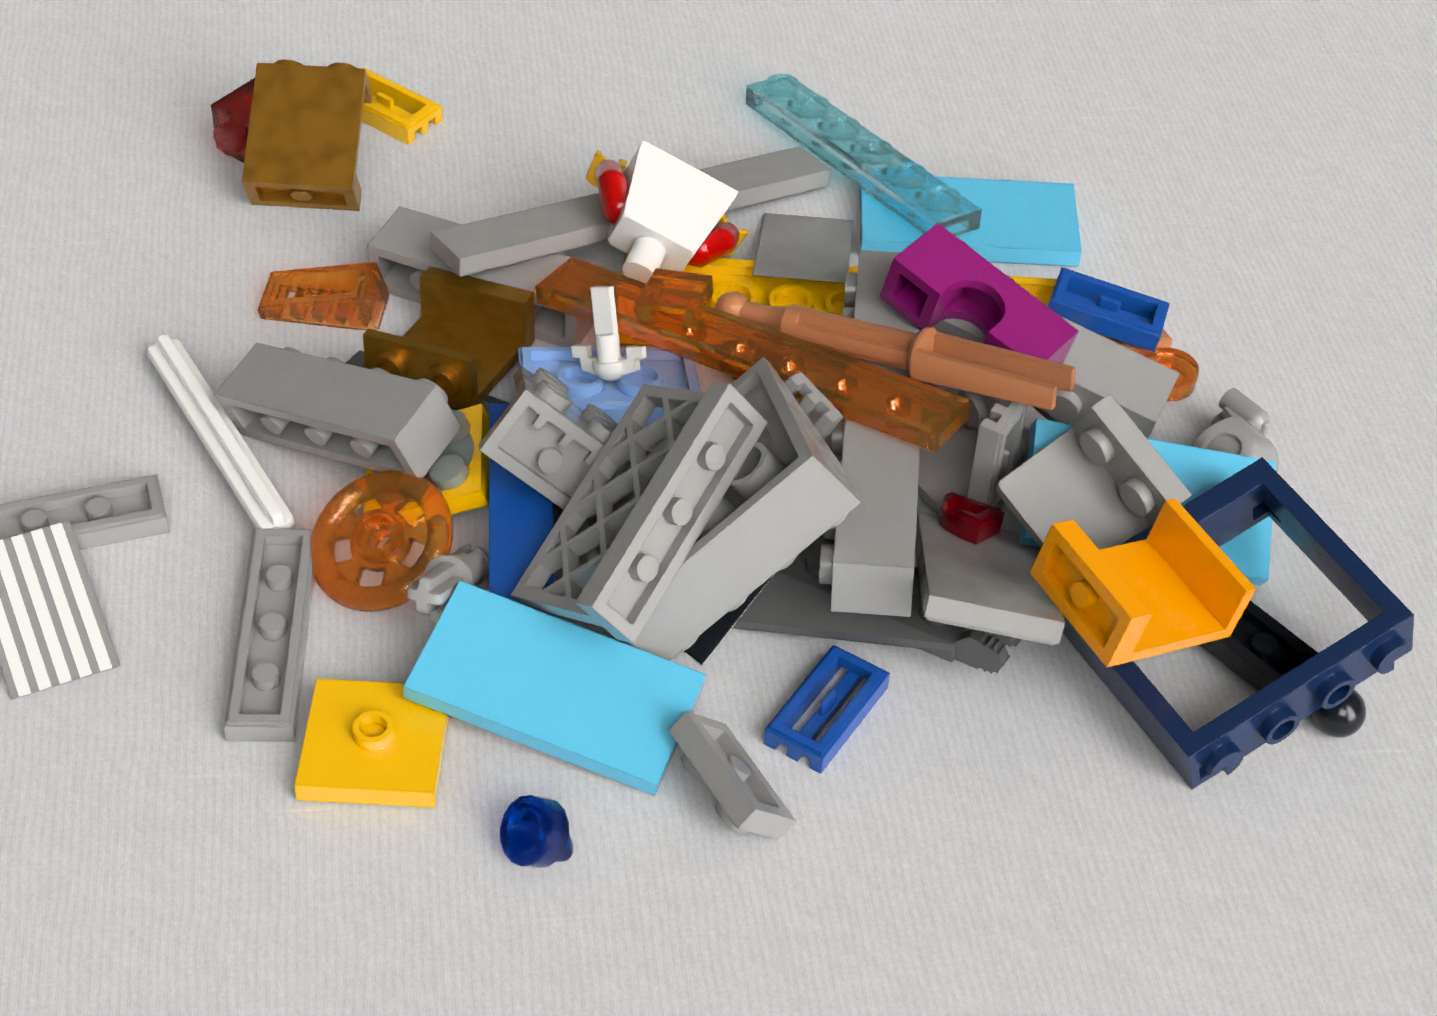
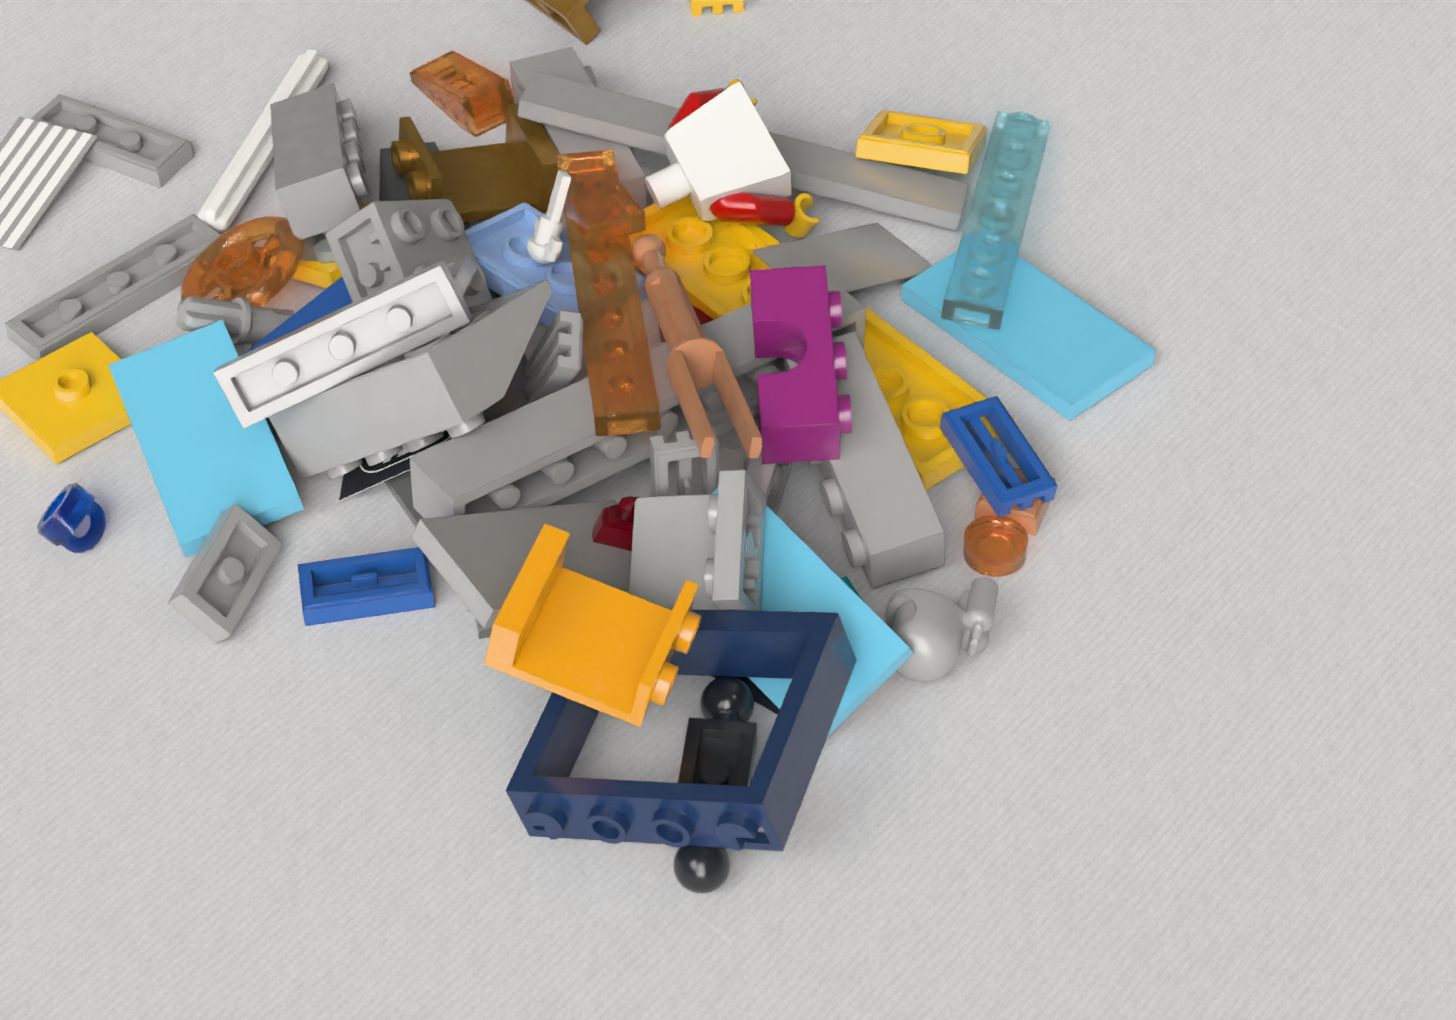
camera: 50 degrees right, 0 degrees up
none -> yellow plate [856,110,988,174]

